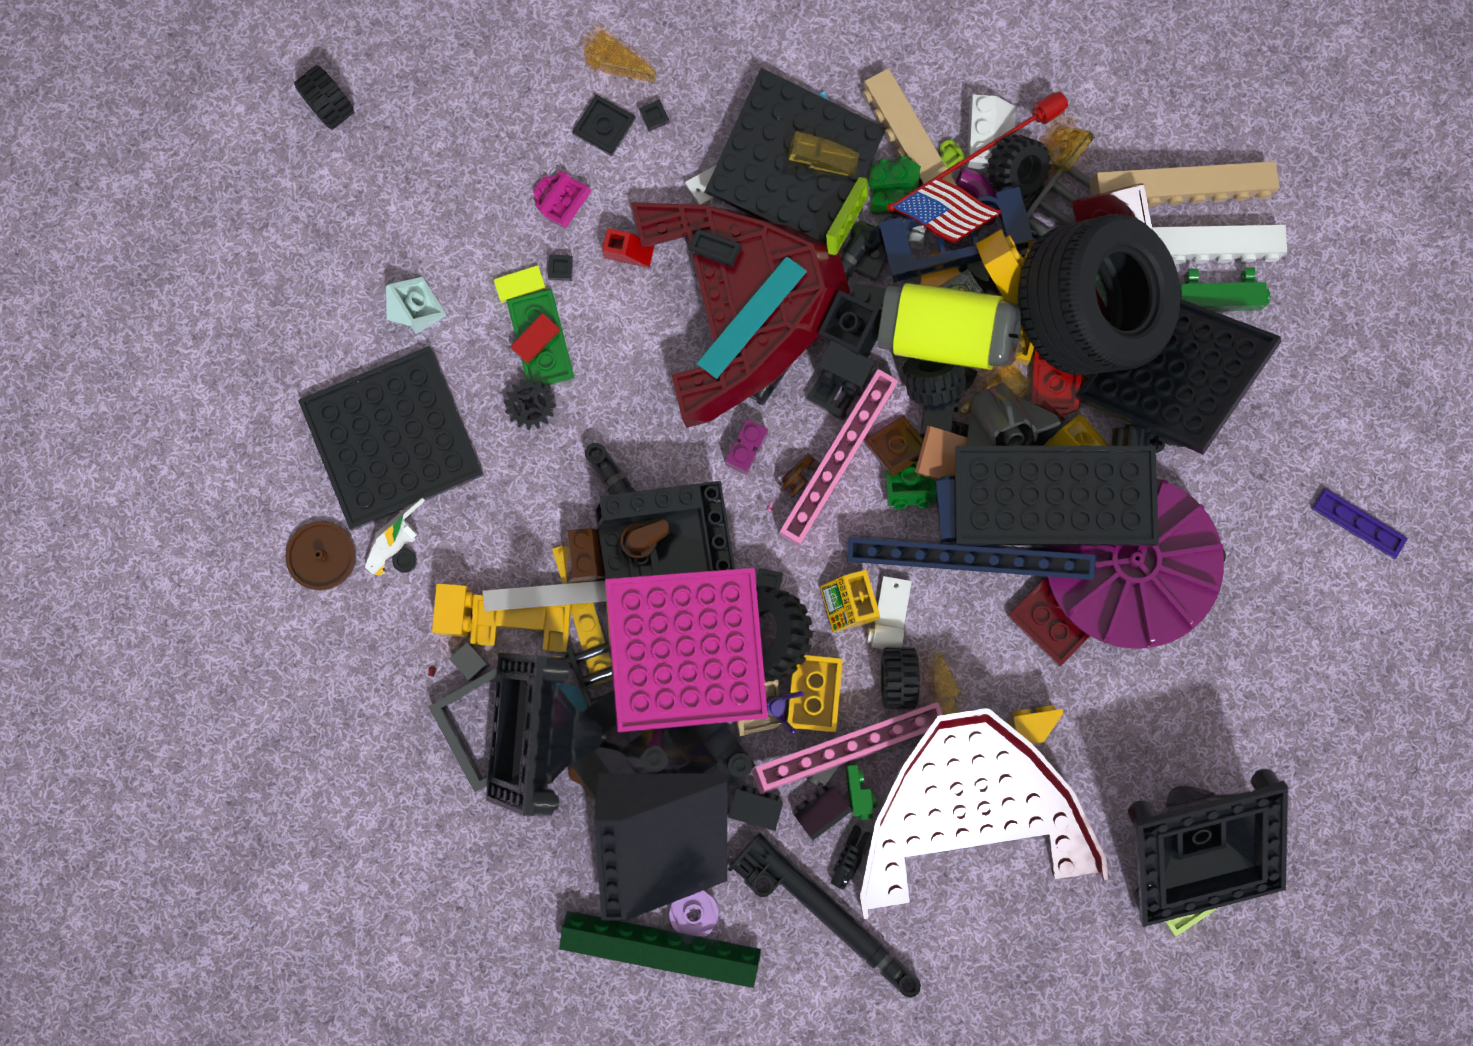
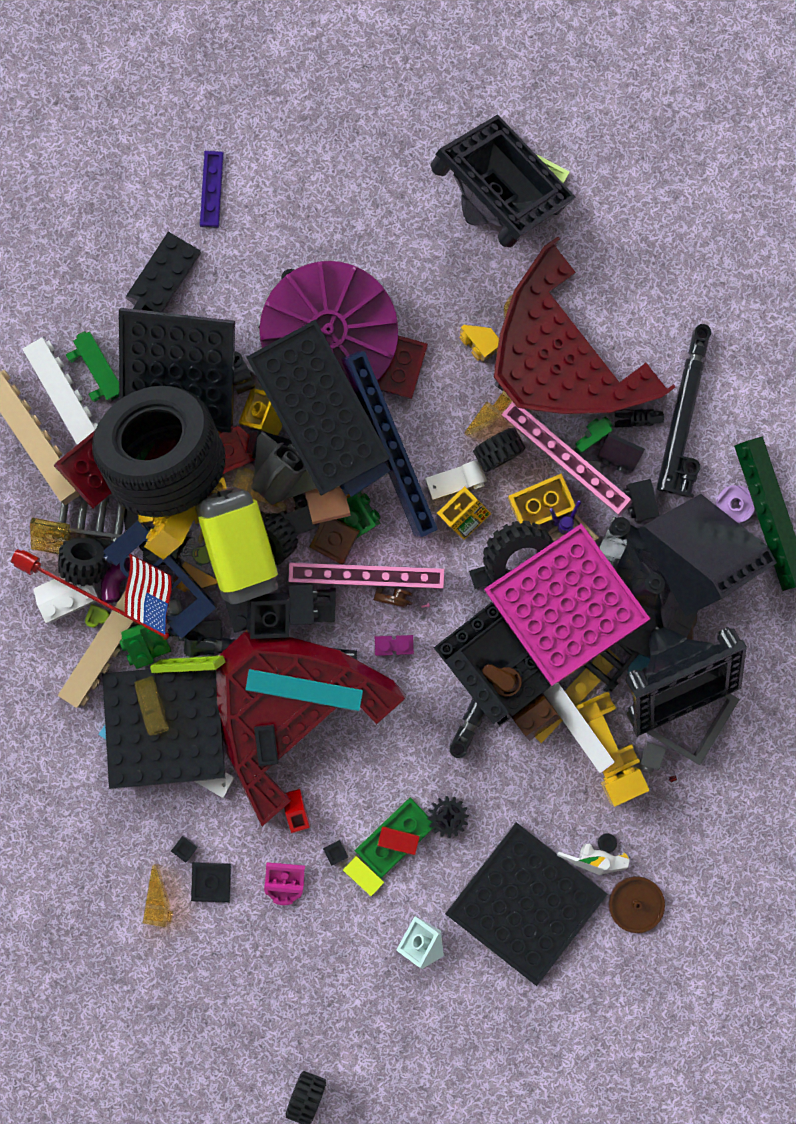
camera: 120 degrees left, 5 degrees up
none -> black hinge [126,232,201,312]

